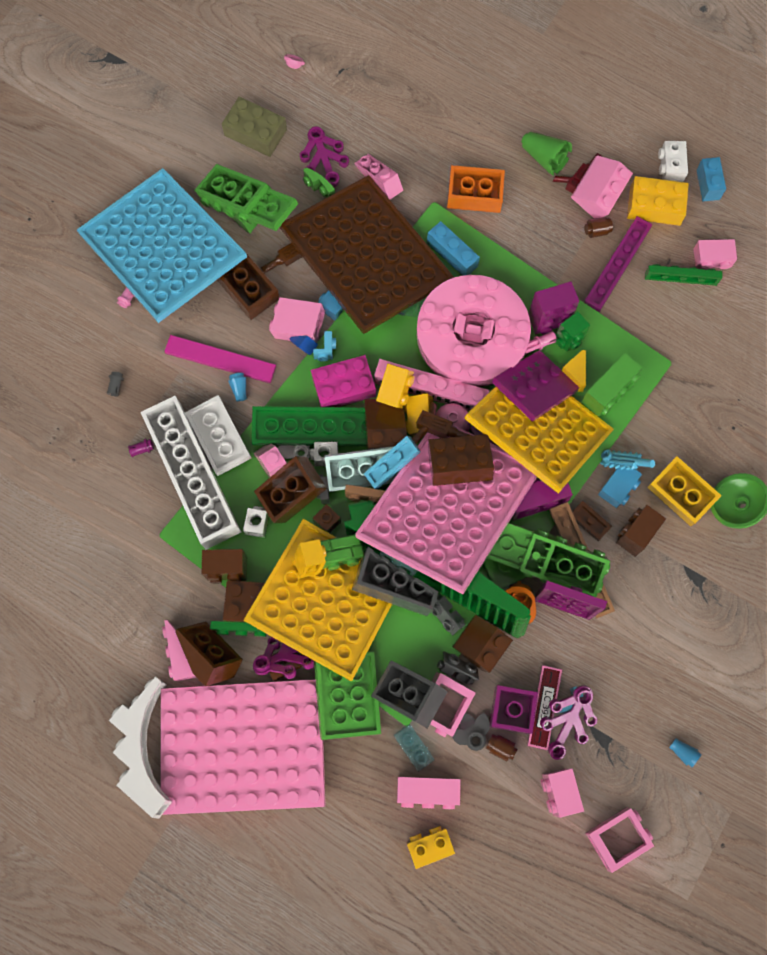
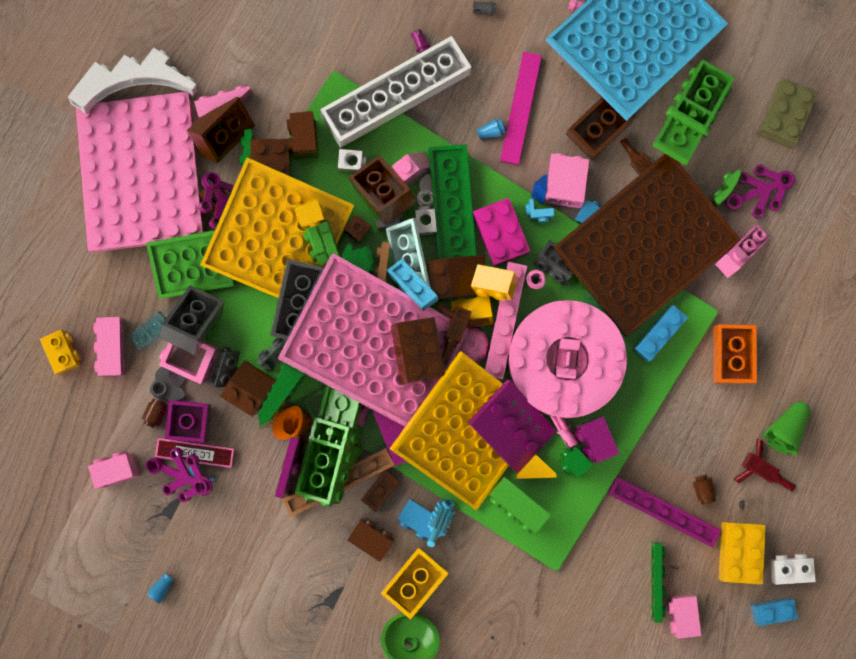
camera: 85 degrees right, 10 degrees up
white plate [185,395,251,476] -> none
bright pink slope [571,156,633,219] -> none
bright pink window [585,808,654,873] -> none
none -> bright pink cone [526,270,546,289]
none -> dark grey bracket [533,240,573,285]

